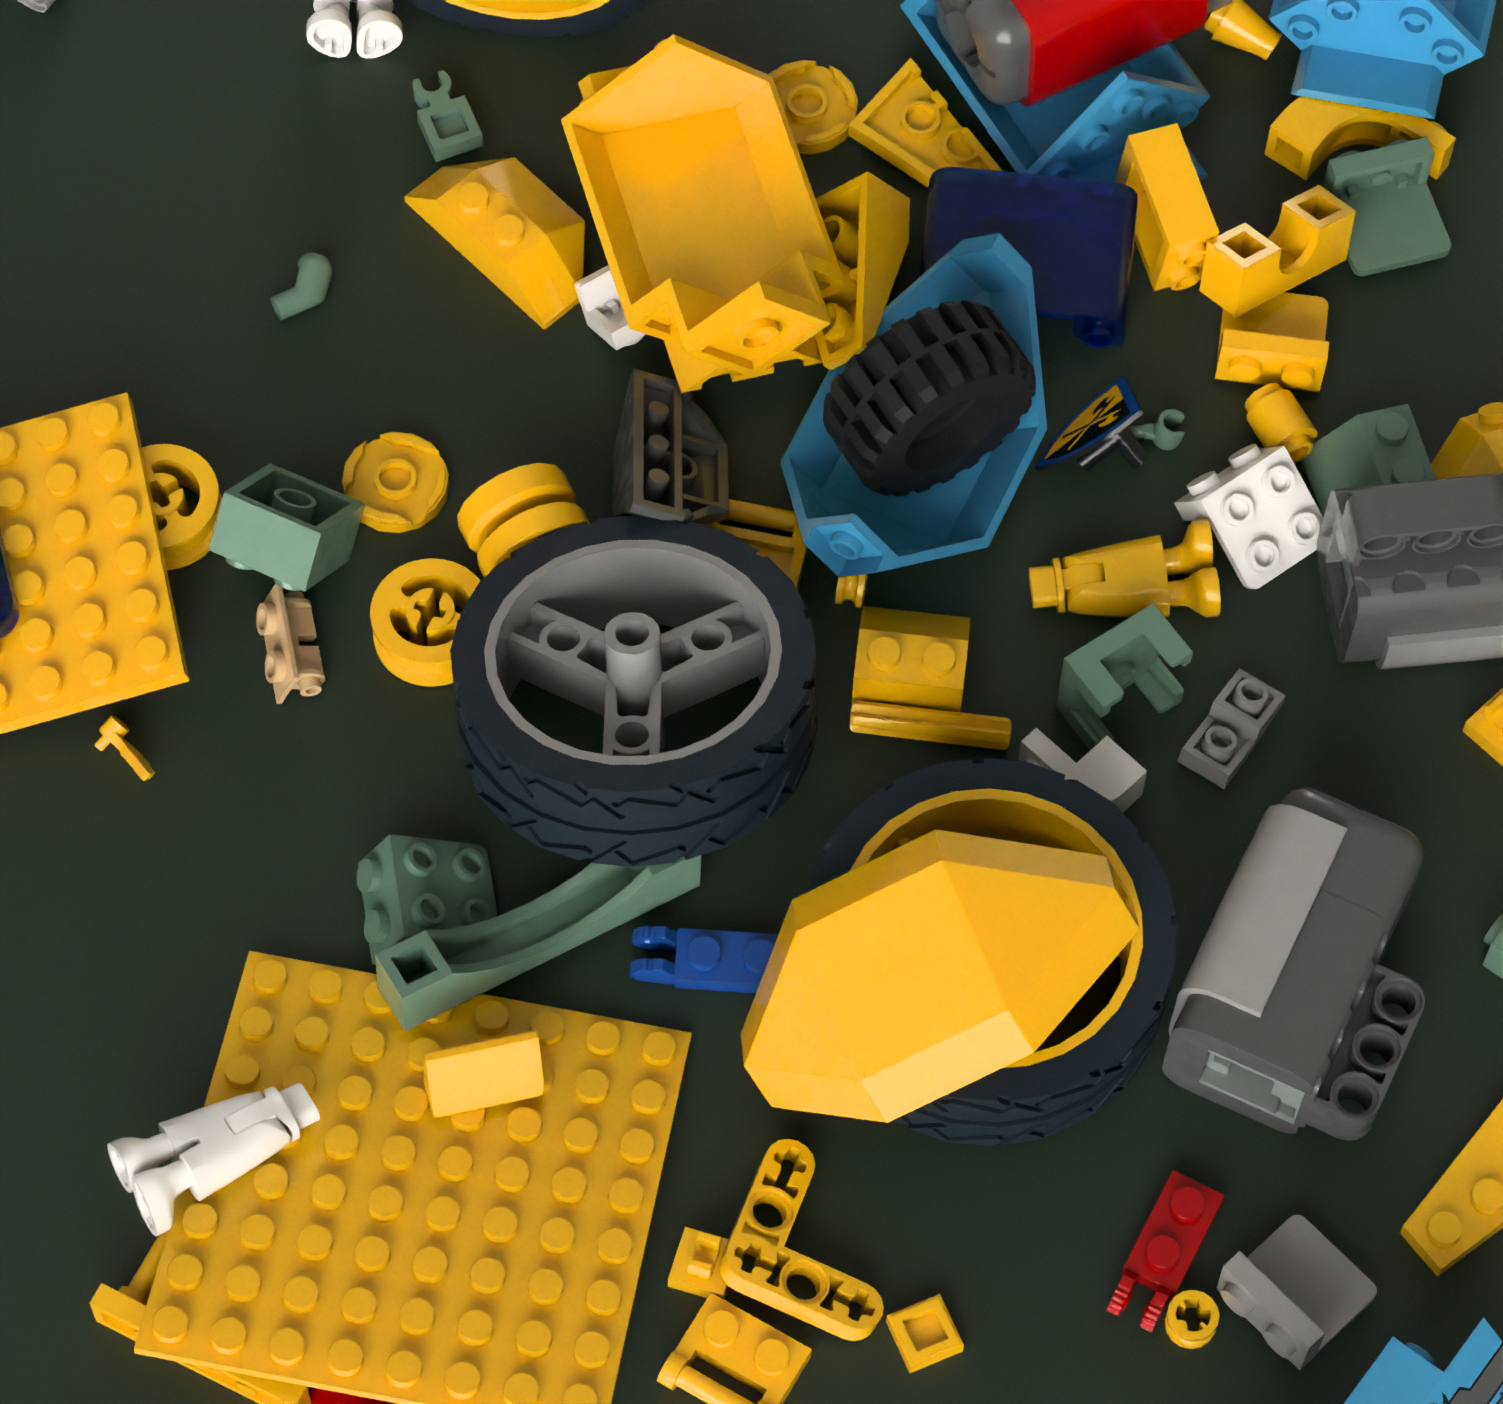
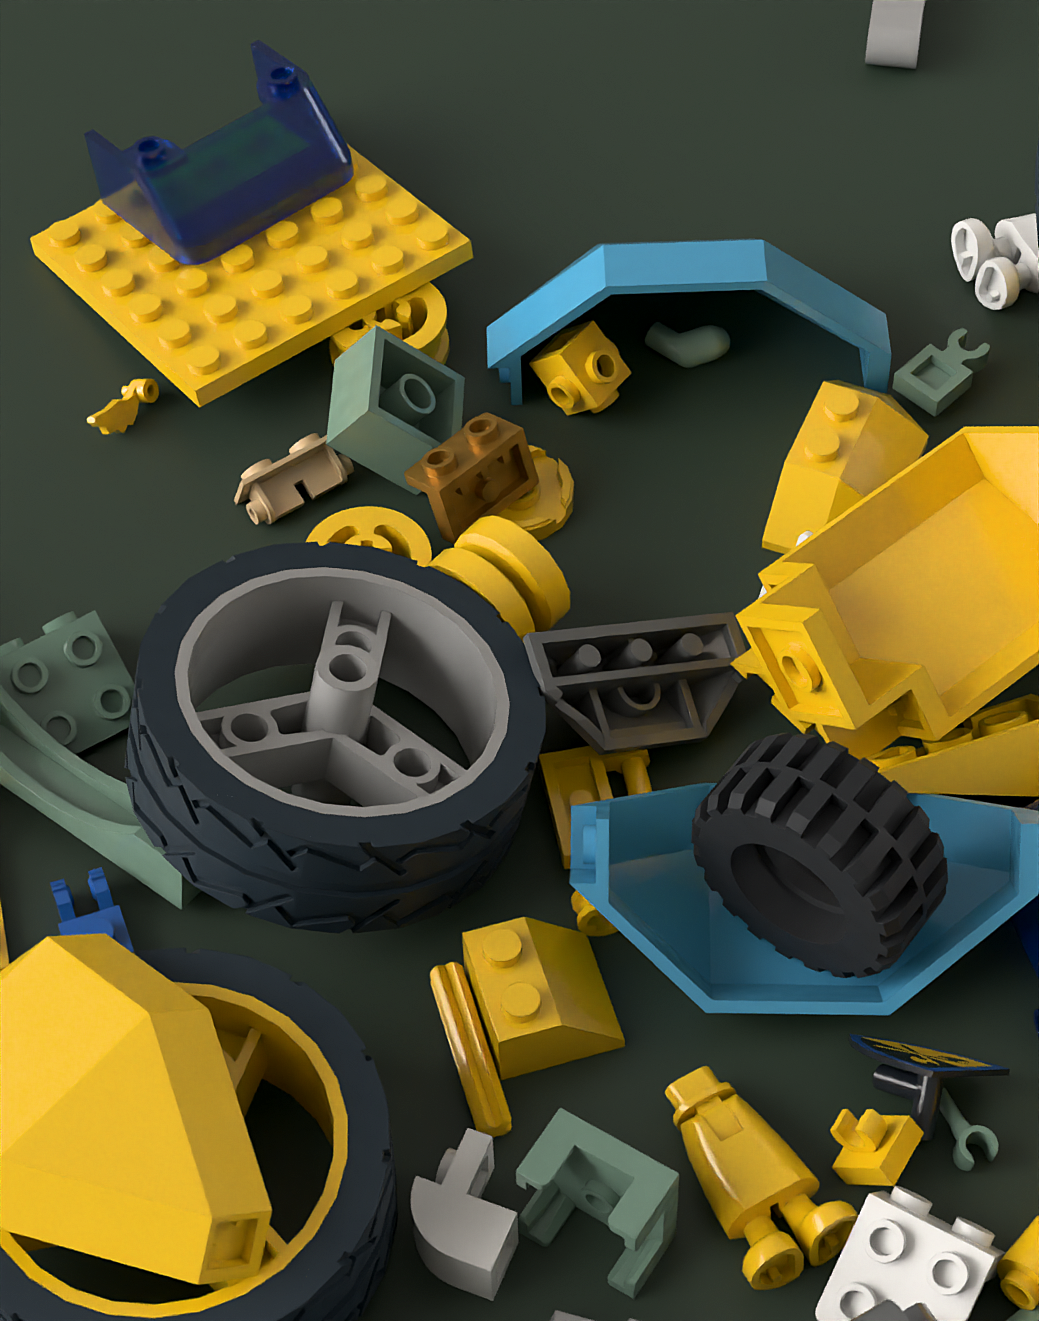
camera: 70 degrees right, 10 degrees down
none -> pearl gold bracket [404,412,540,544]
none -> dark azure panel [486,238,891,405]
none -> yellow brick [529,320,632,416]
none -> yellow tile [830,1109,924,1186]

